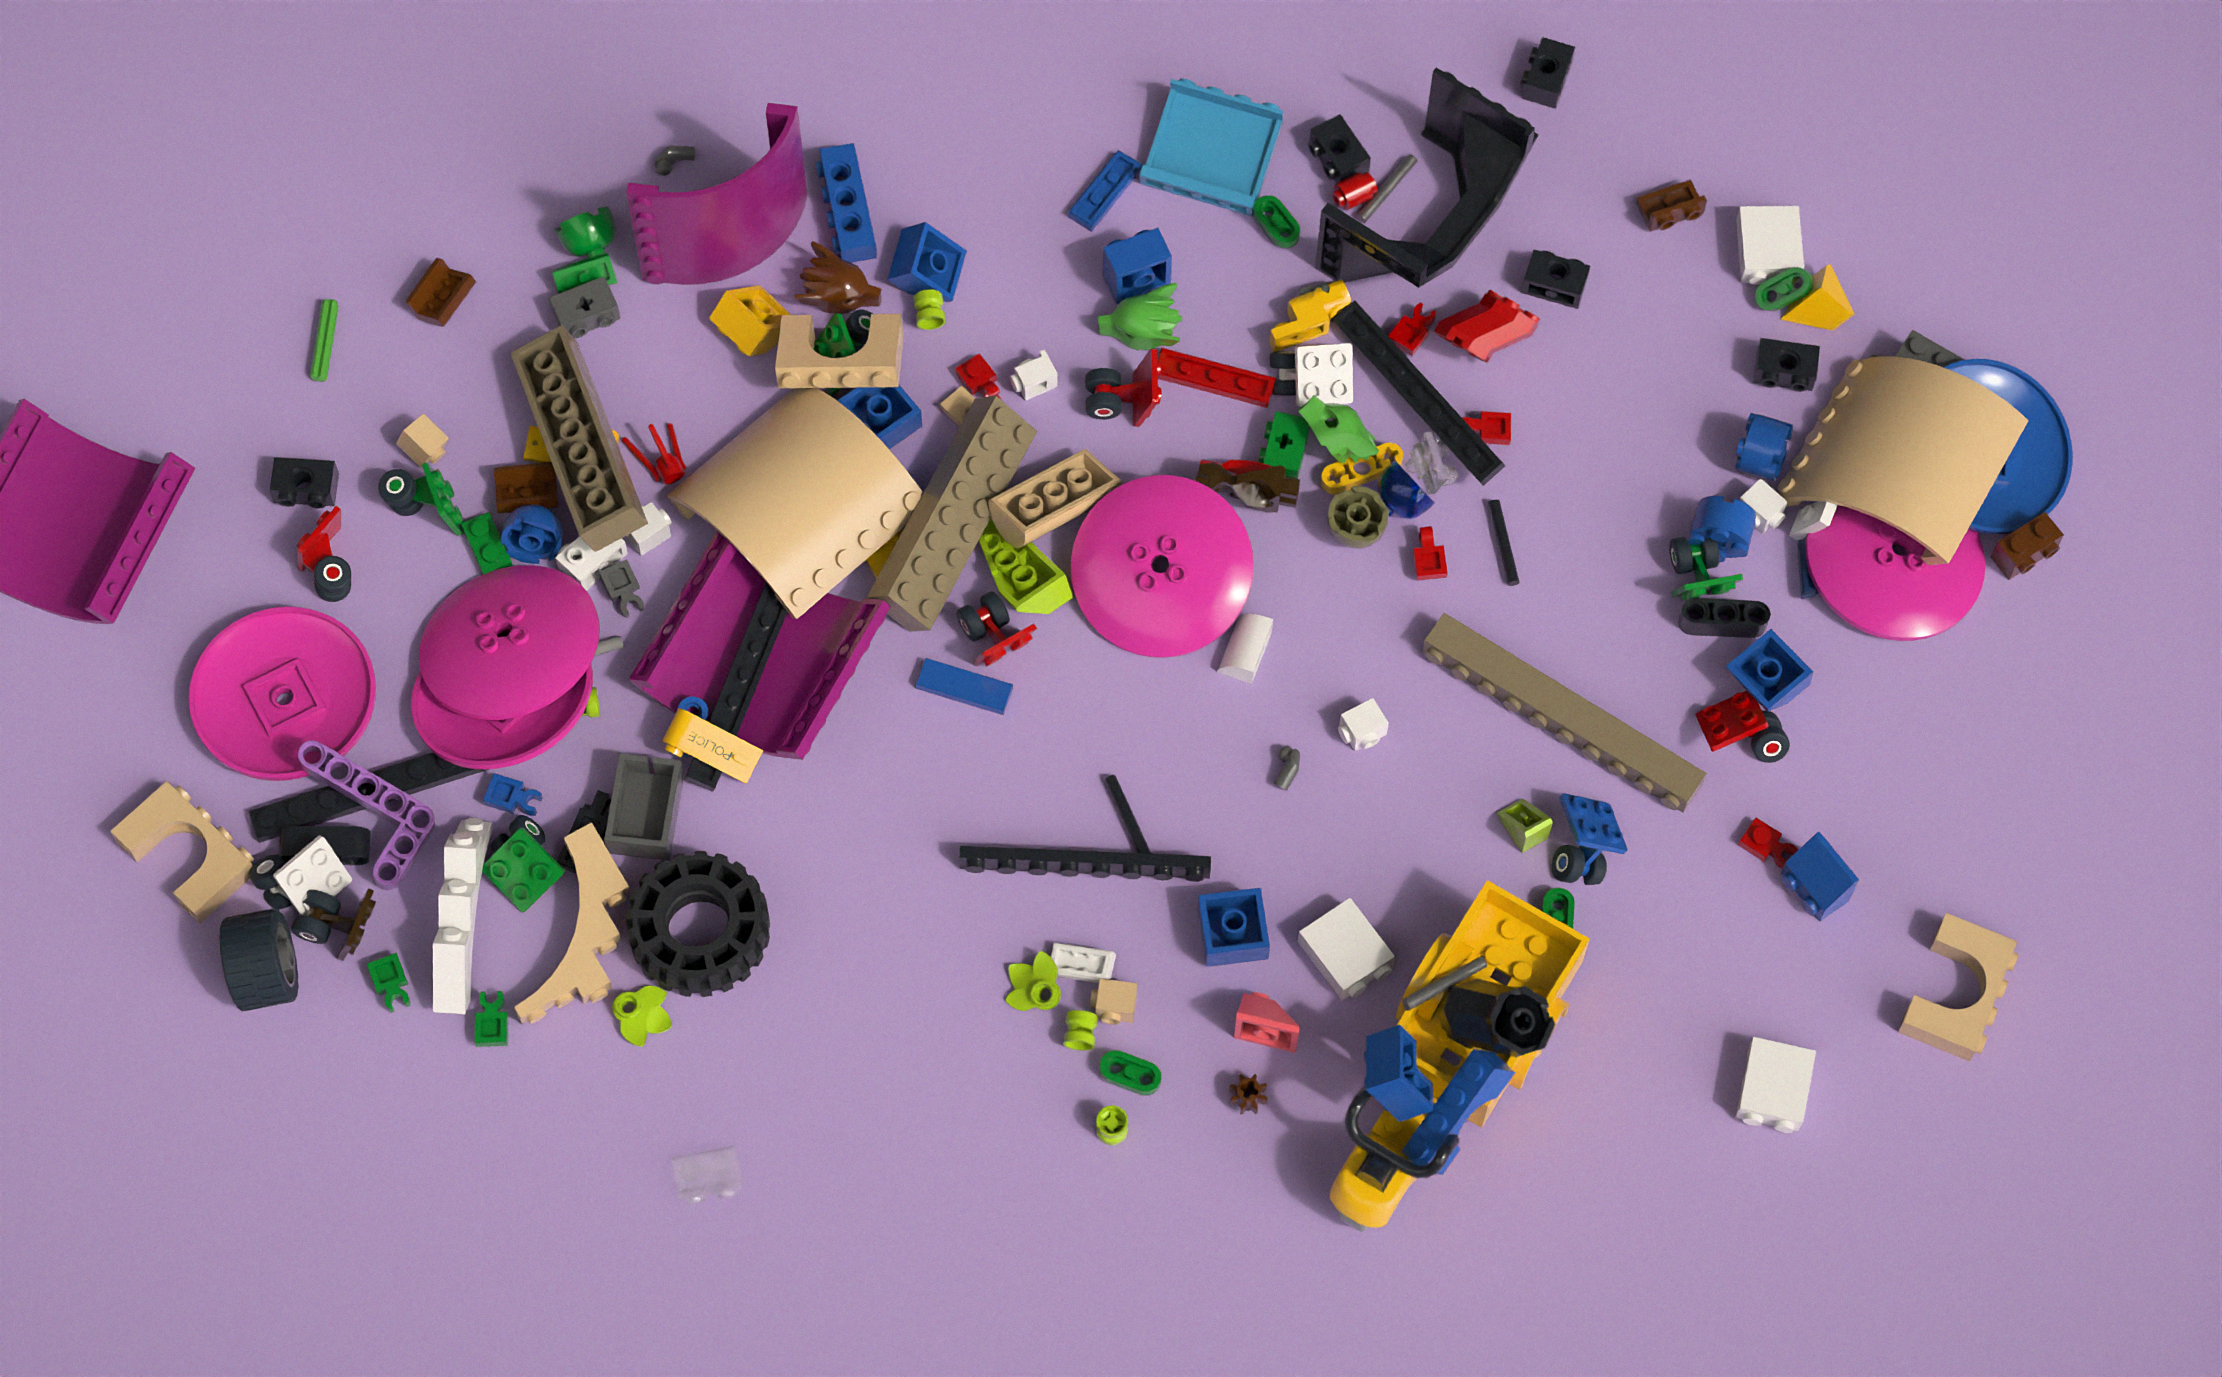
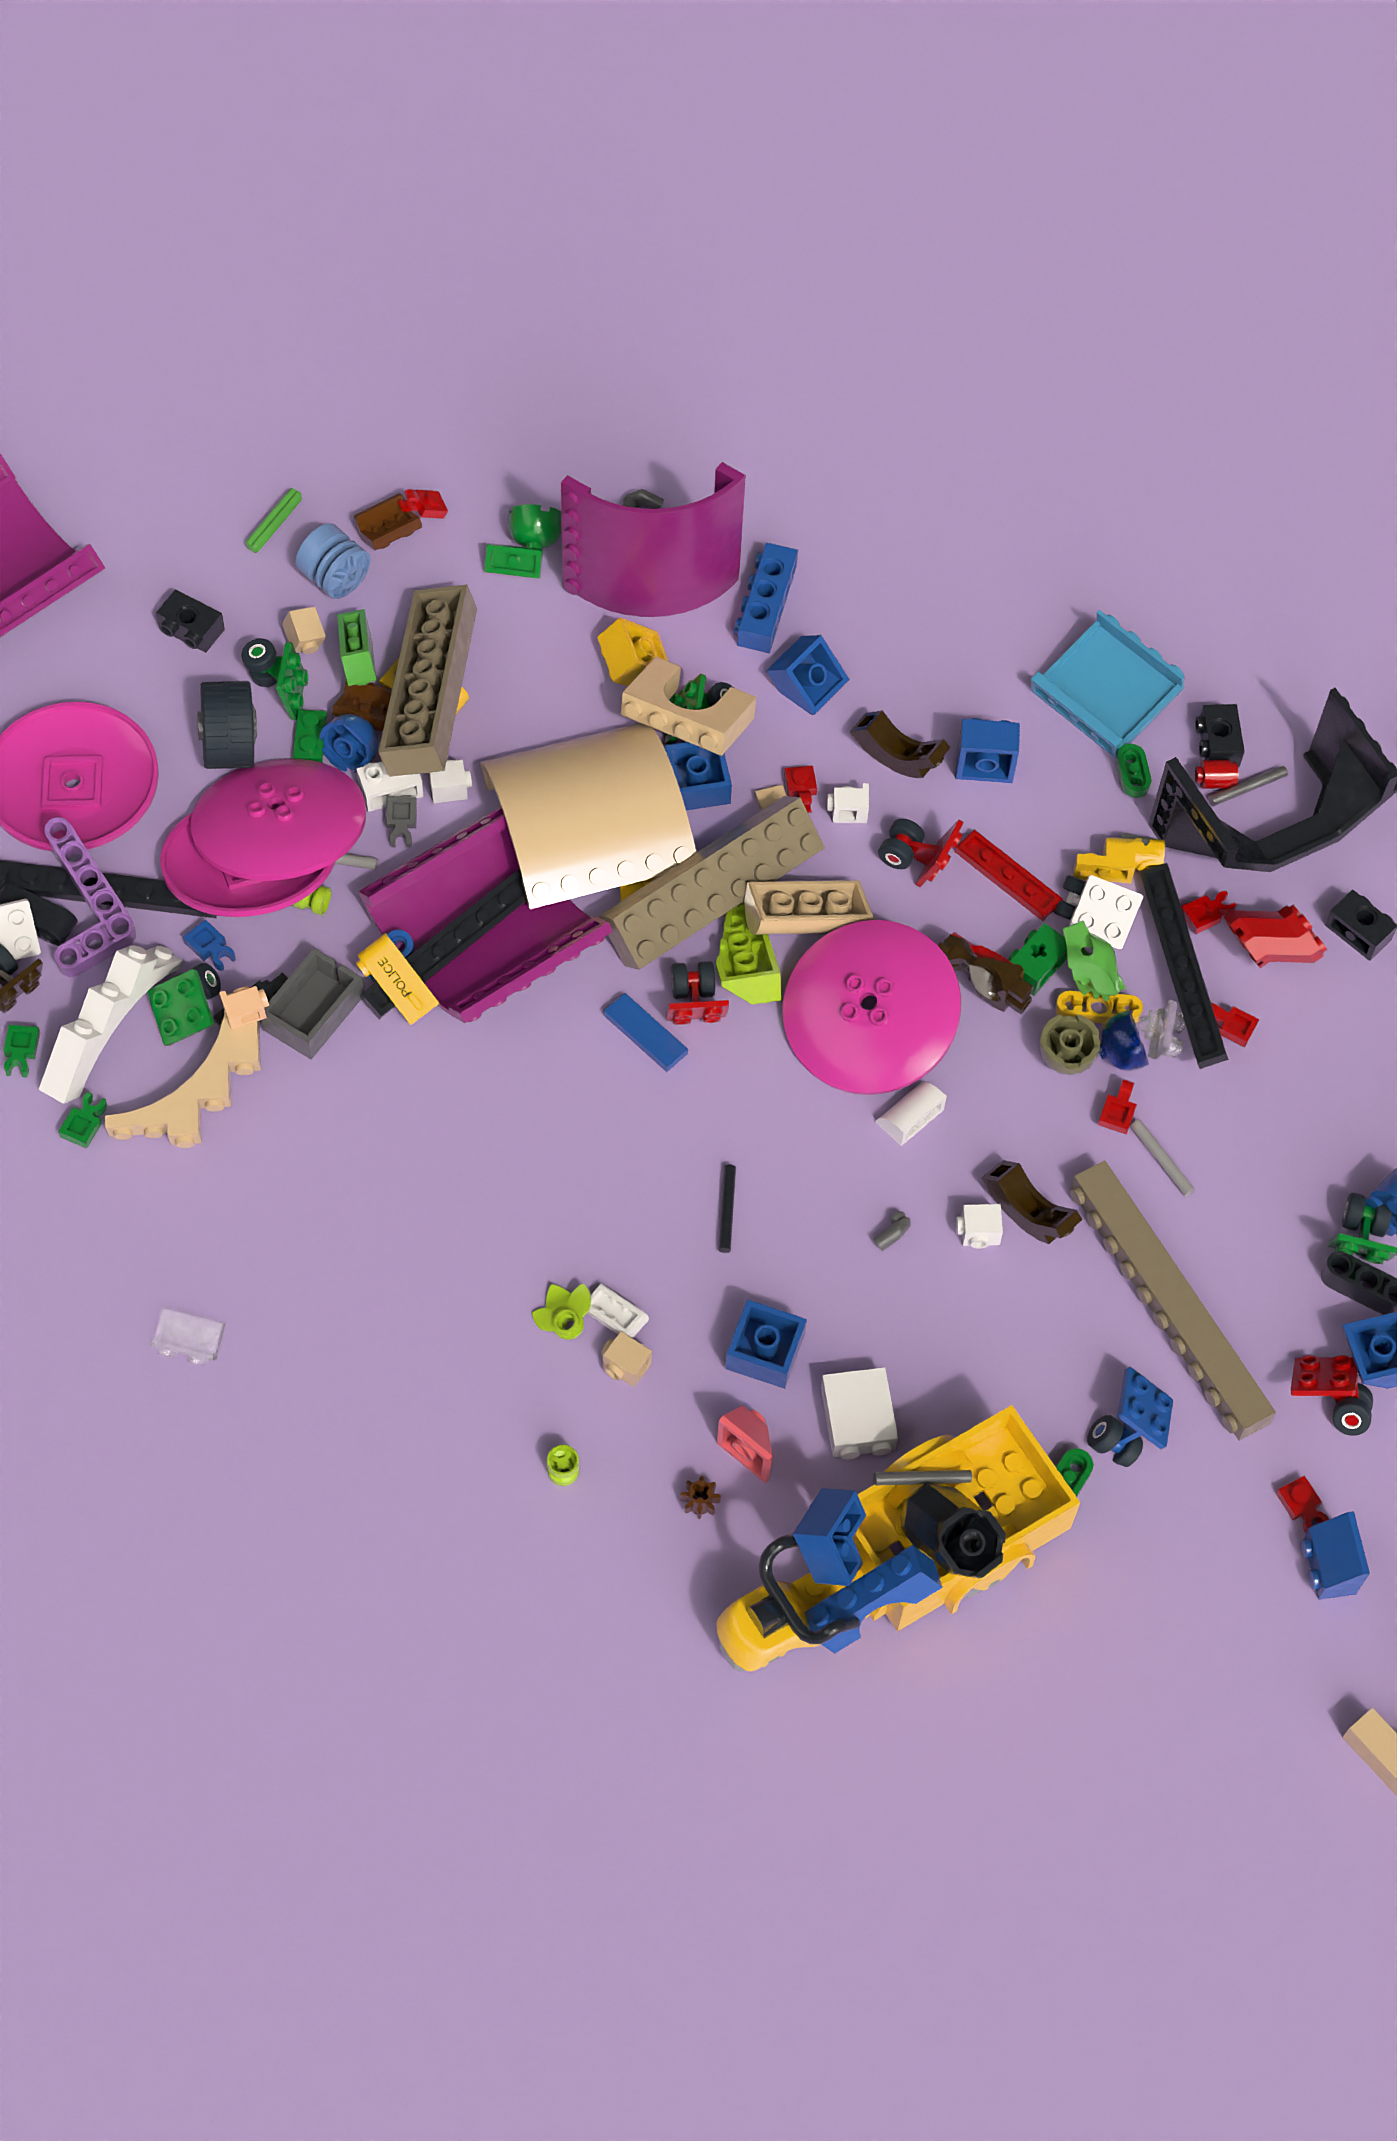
camera: 25 degrees right, 5 degrees down
plate [296,506,351,602] -> none
dark grey brick [549,276,621,338] -> none
lime plate [612,986,672,1047] -> none
red plant [622,423,687,485] -> none
black tyre [626,851,770,997] -> none
reddish brown piece [795,241,882,315] -> none
lime wheel [913,290,946,330] -> none
black plate [959,846,1211,882] -> none
lime wheel [1063,1010,1098,1051] -> none
blue tile [1068,150,1142,232] -> none
bright green piece [1098,282,1182,351] -> none
green plate [1100,1050,1161,1096] -> none
black bar [1488,500,1520,586] -> none
lime slope [1497,798,1553,853] -> none
white brick [1735,1037,1816,1133] -> none
none -> black wheel [197,681,257,769]
none -> light nougat brick [219,986,269,1030]
none -> medium blue wheel [295,523,371,599]
none -> bright green brick [337,609,376,686]
none -> red plate [398,489,448,519]
none -> dark brown arch [850,710,950,778]
none -> dark brown arch [981,1160,1083,1244]
none -> light grey bar [1130,1119,1195,1196]

